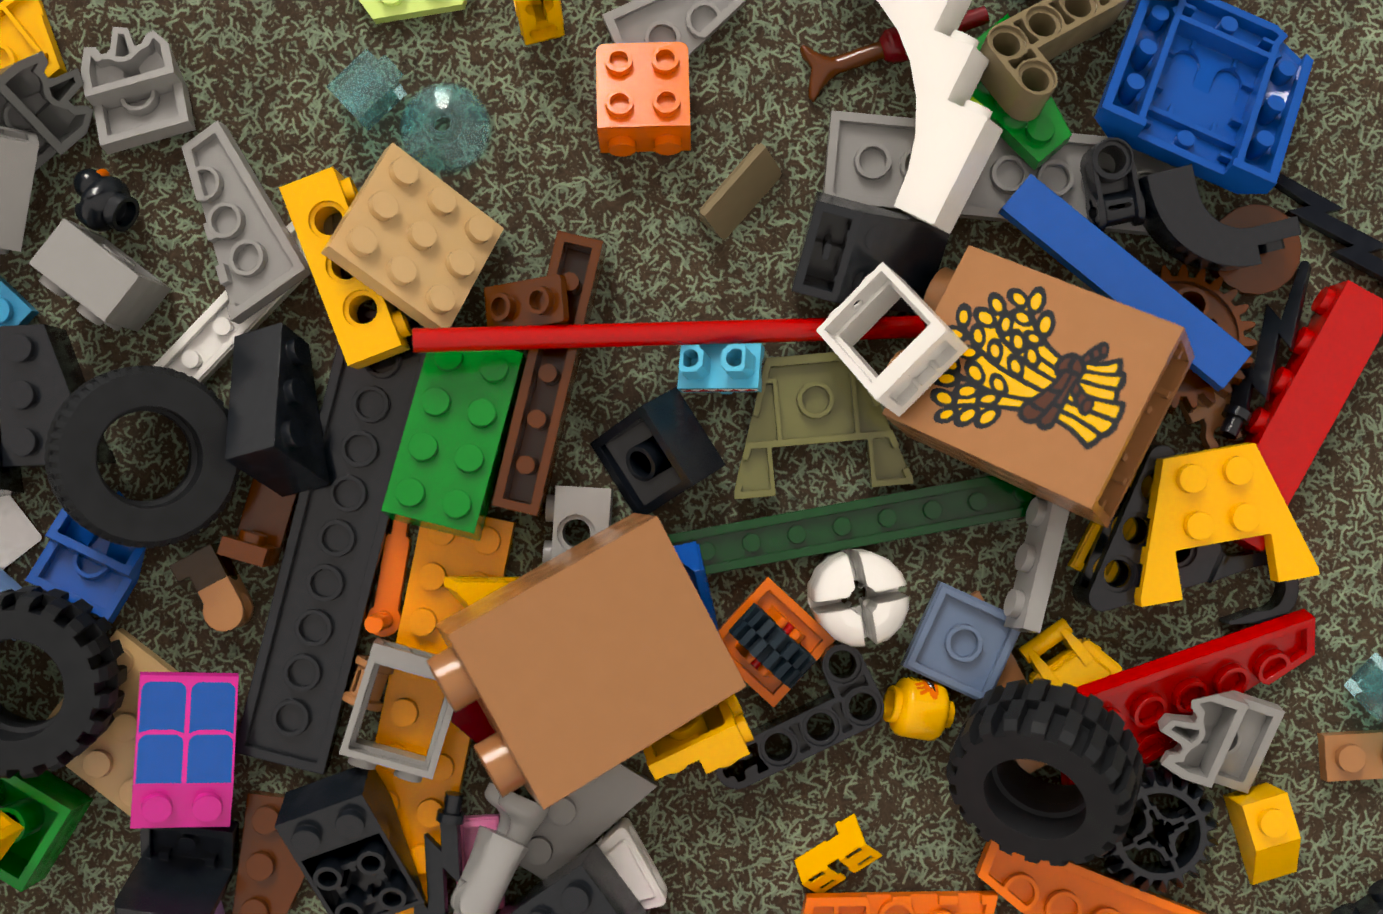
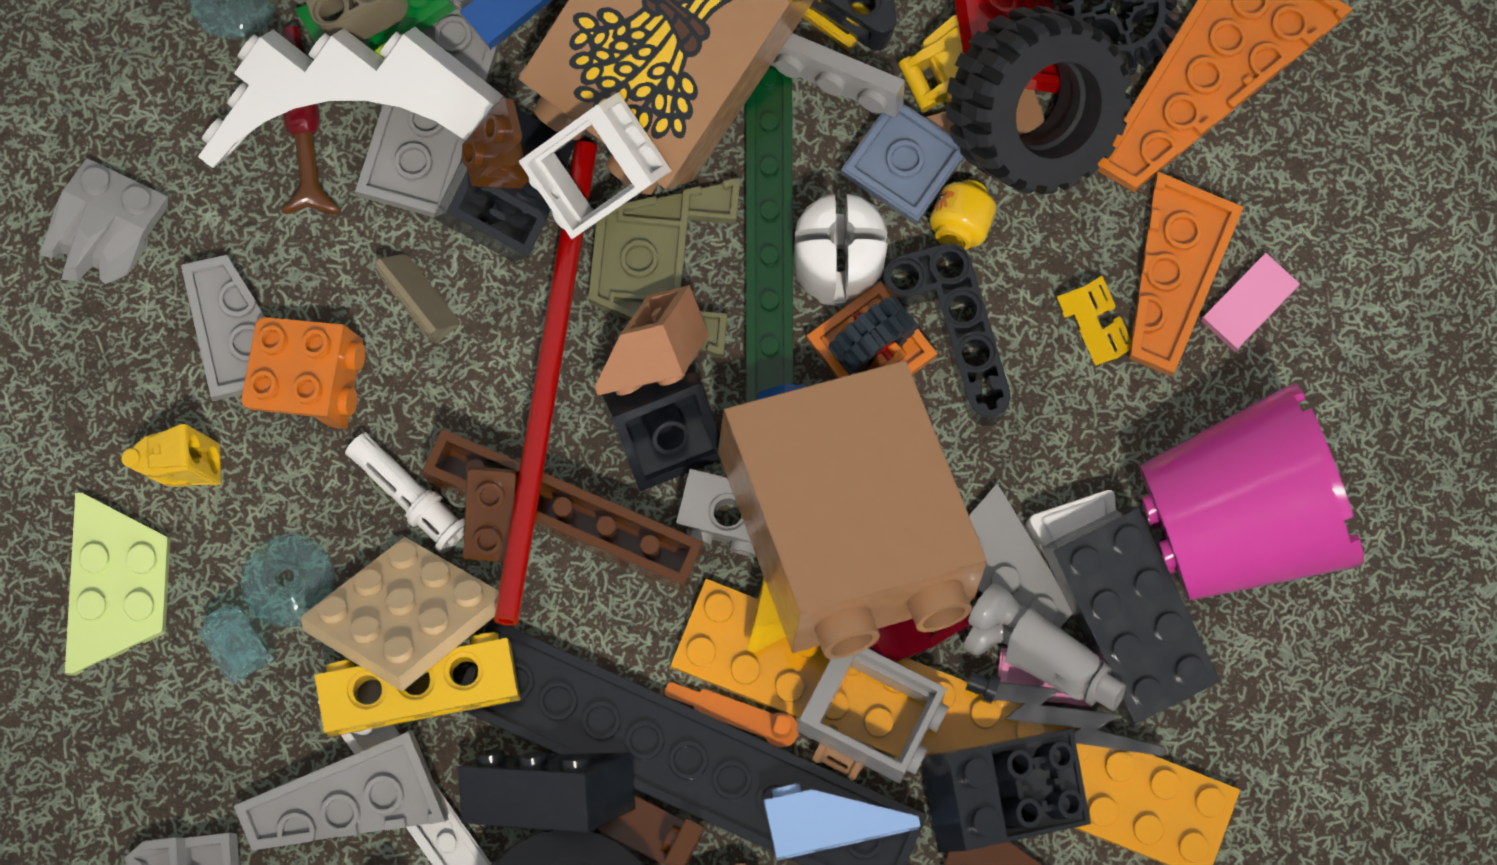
camera: 80 degrees left, 10 degrees down
green brick [381,350,526,541] -> none
yellow plate [643,694,754,781] -> none
medium azure hips [677,343,765,394] -> none
none -> white pin [345,432,465,554]
none -> reddish brown bracket [462,98,529,189]
none -> nougat slope [595,285,709,395]
none -> light blue slope [764,784,921,861]

